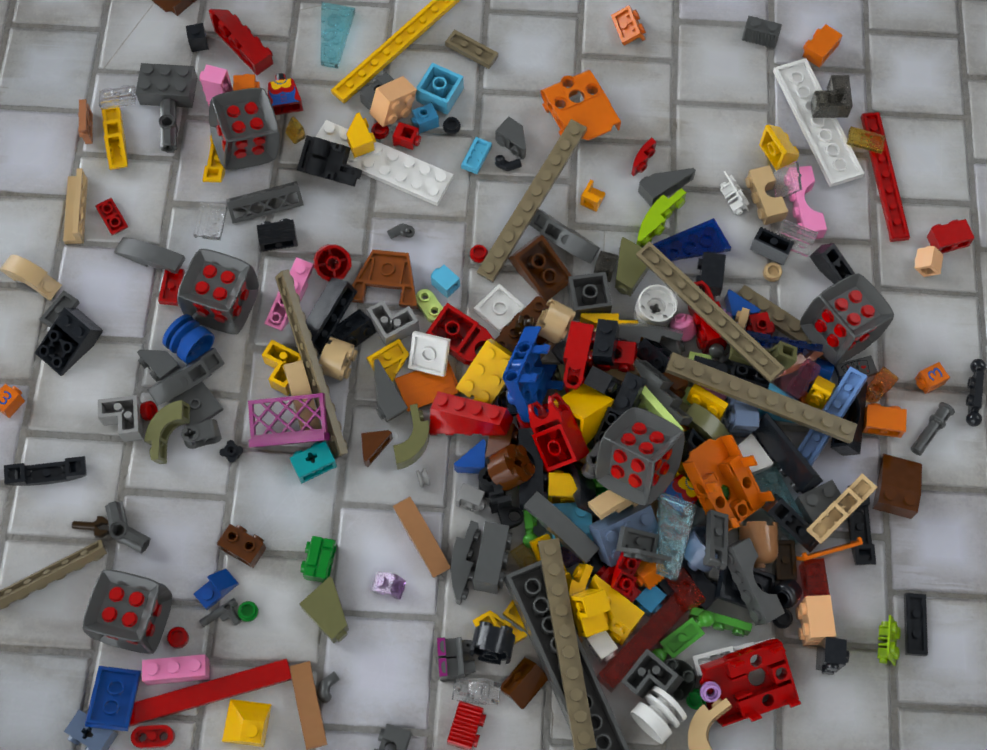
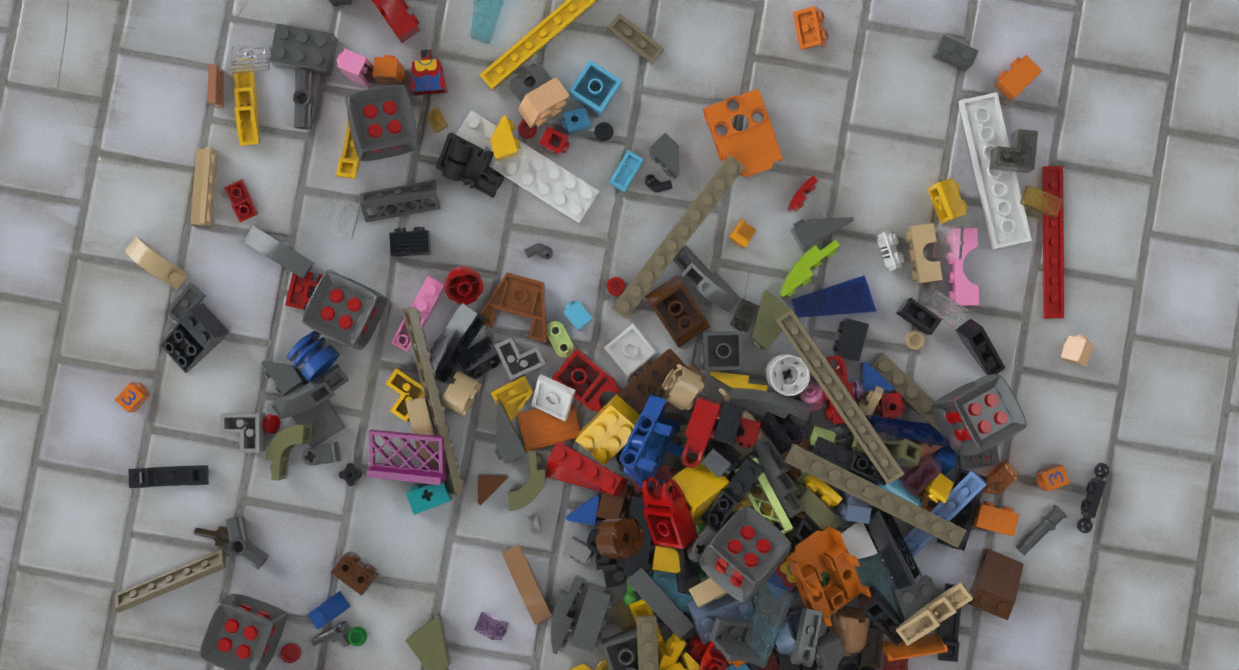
camera: 10 degrees right, 20 degrees up
green brick [300,536,337,583] -> none
red brick [927,219,975,254] -> none

